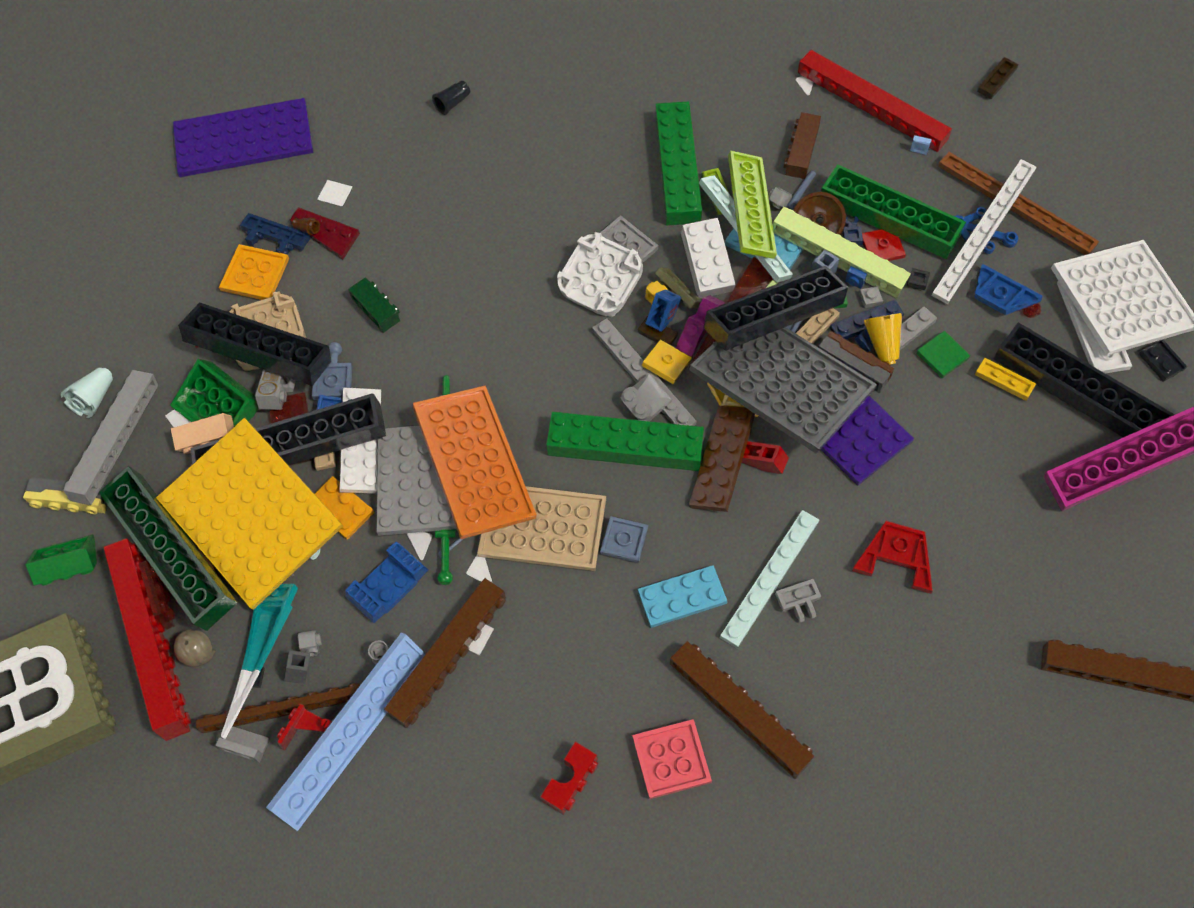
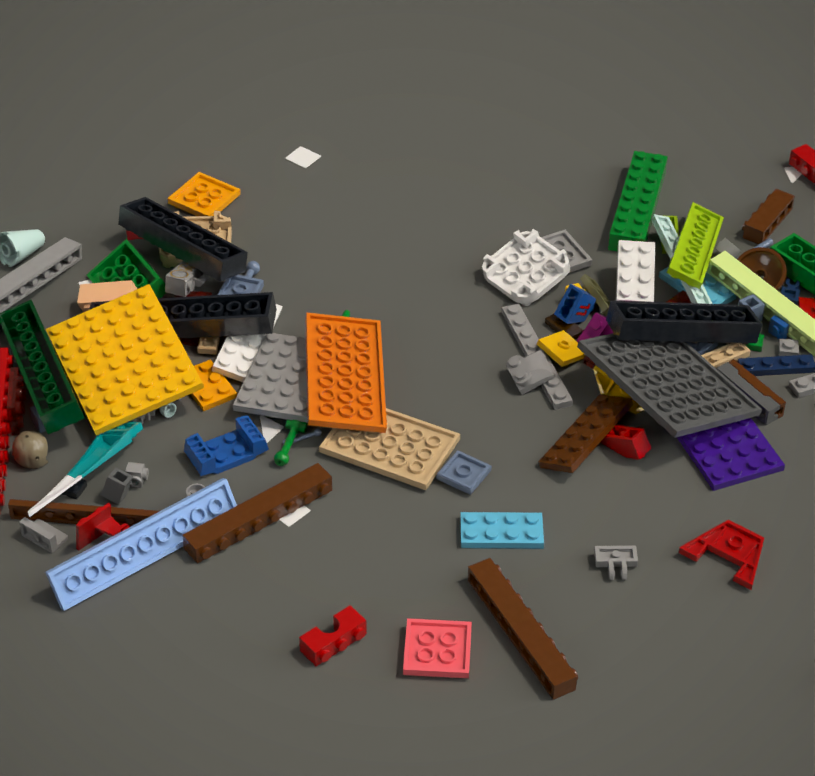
camera: 15 degrees right, 20 degrees down
dark purple plate [173,98,314,177] -> none
dark blue hinge [240,213,311,254] -> none
dark red wing [290,207,360,260] -> none
reddish brown cone [292,218,320,235] -> none
dark green brick [348,277,400,333] -> none
black plant [432,81,471,115] -> none
white sticker [466,554,492,582] -> none
green brick [546,412,704,471] -> none
light aqua plate [720,510,819,649] -> none
dark blue plate [854,328,874,352] -> none
yellow cone [864,313,902,364] -> none

